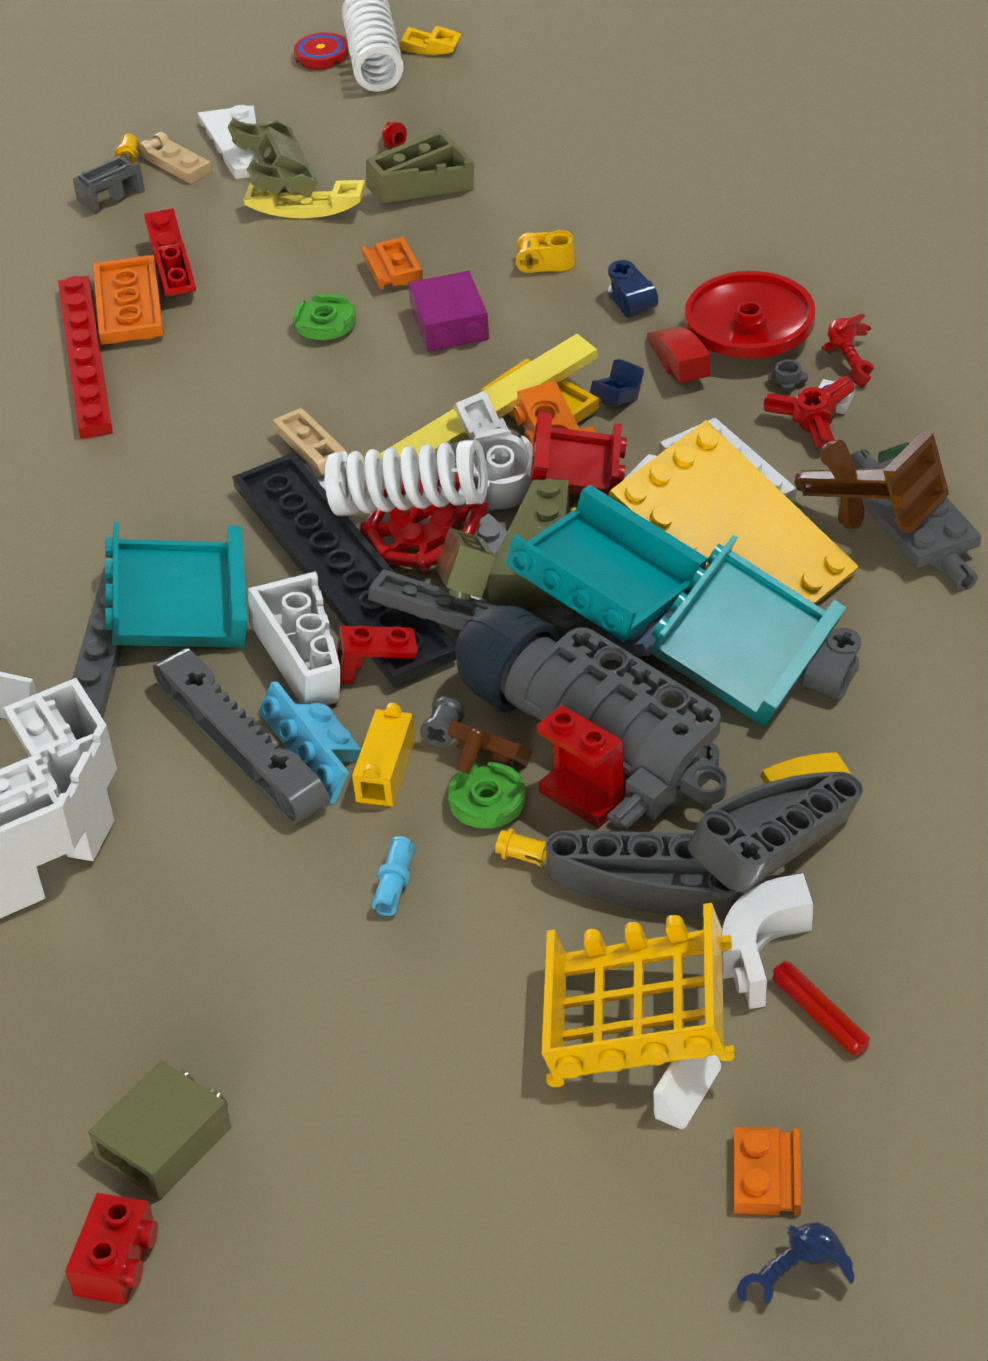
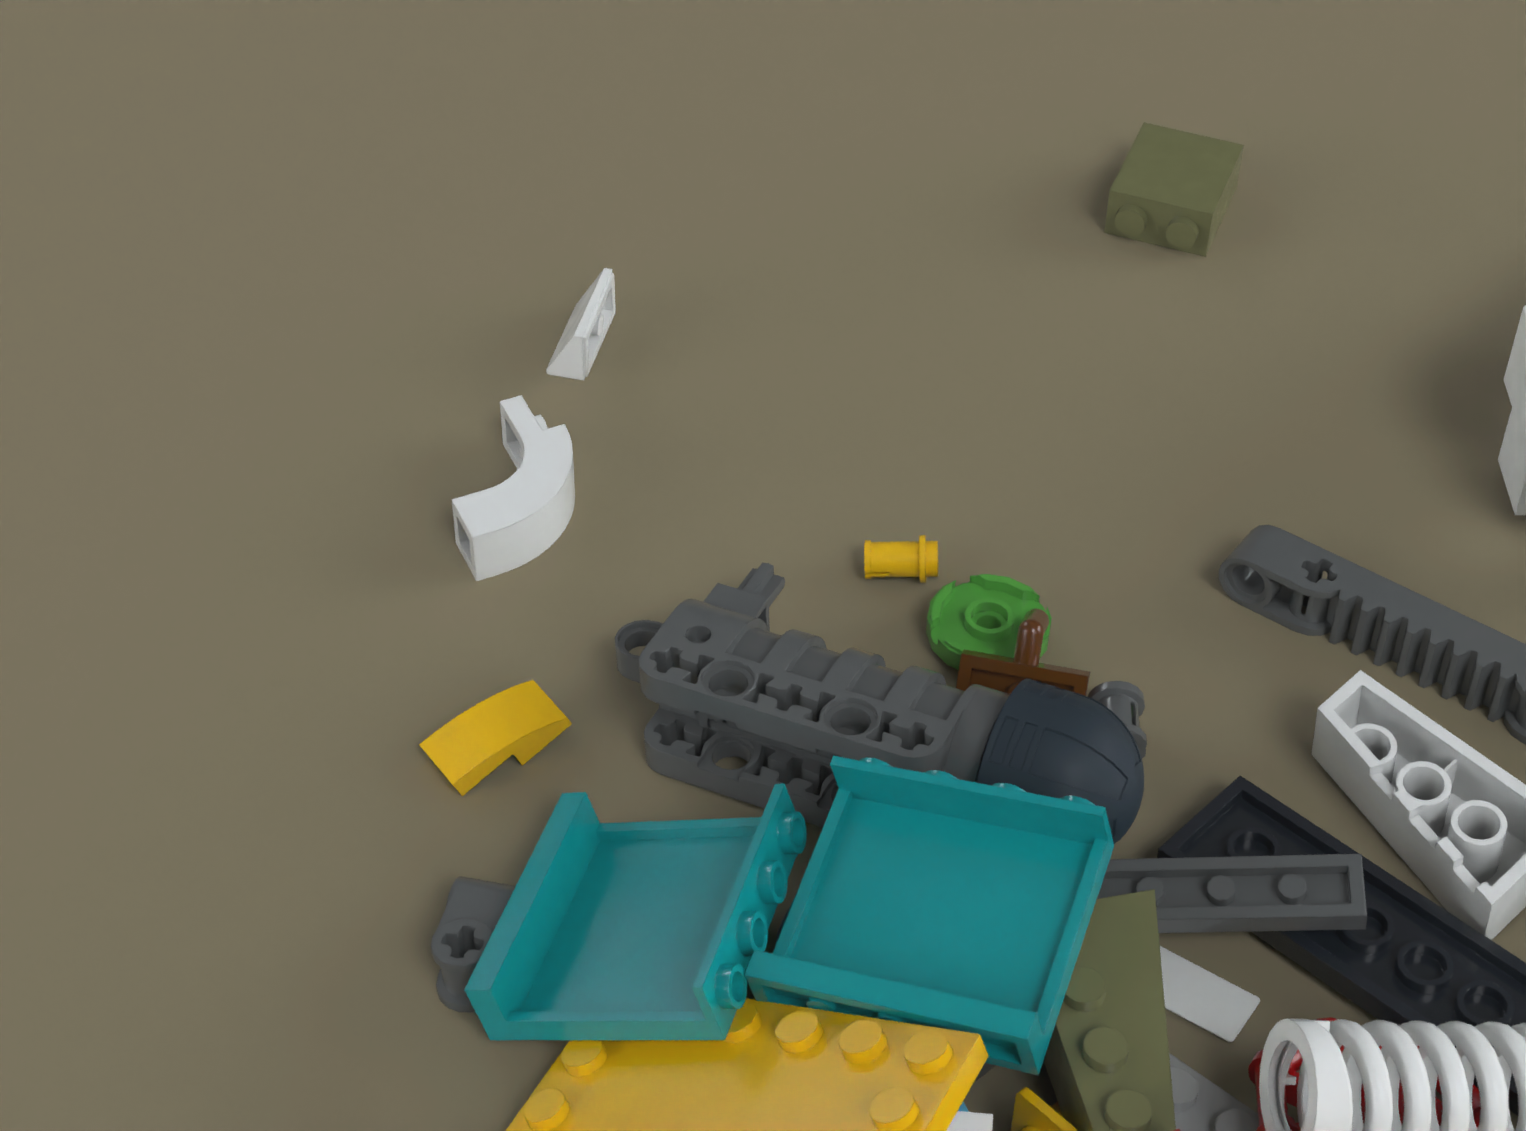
camera: 160 degrees right, 0 degrees up
red brick [65,1192,158,1305] -> none
medium azure bracket [258,682,361,804] -> none
red bracket [336,626,418,684] -> none
yellow brick [352,703,416,807] -> none
medium azure pin [371,836,416,916] -> none
olive brick [435,527,496,600] -> none
red panel [537,704,624,829] -> none
yellow window [542,903,735,1087] -> none
dark grey beam [546,830,746,920] -> none
dark grey beam [688,772,863,892] -> none
orange plate [734,1127,801,1216] -> none
dark blue piece [737,1222,855,1303] -> none
red axle [772,961,870,1057] -> none

